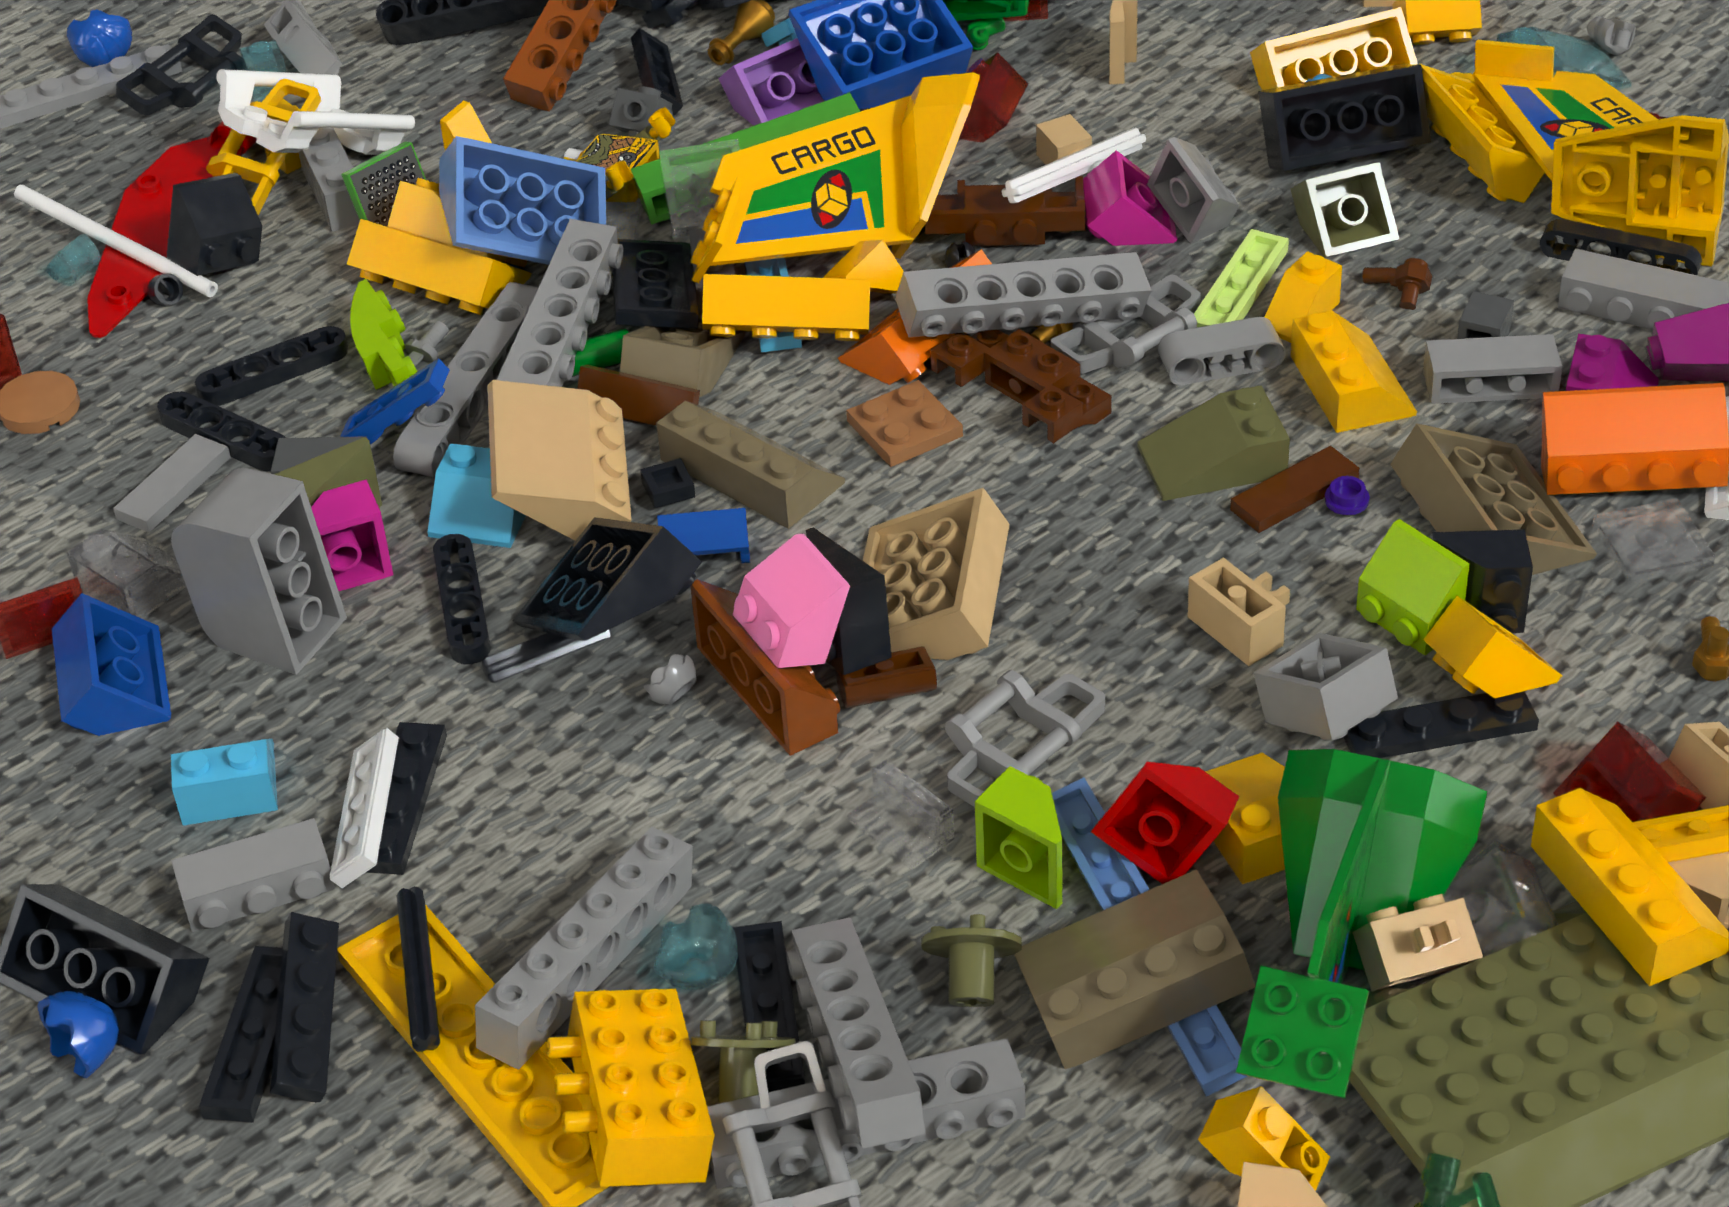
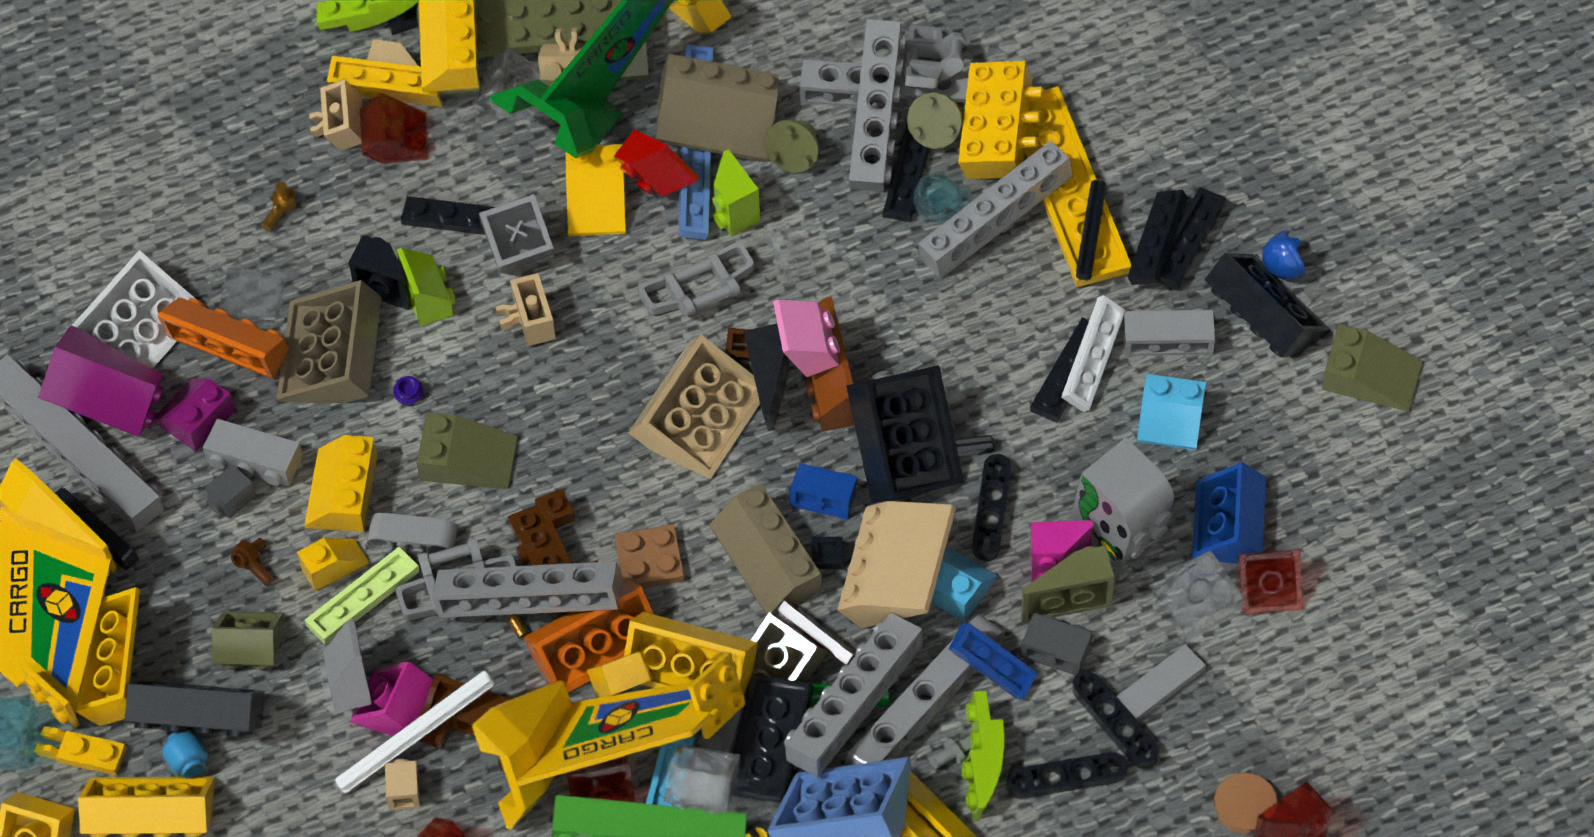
camera: 160 degrees left, 15 degrees up
reddish brown tile [1230,445,1360,533] -> none
yellow slope [1423,595,1563,698] -> none

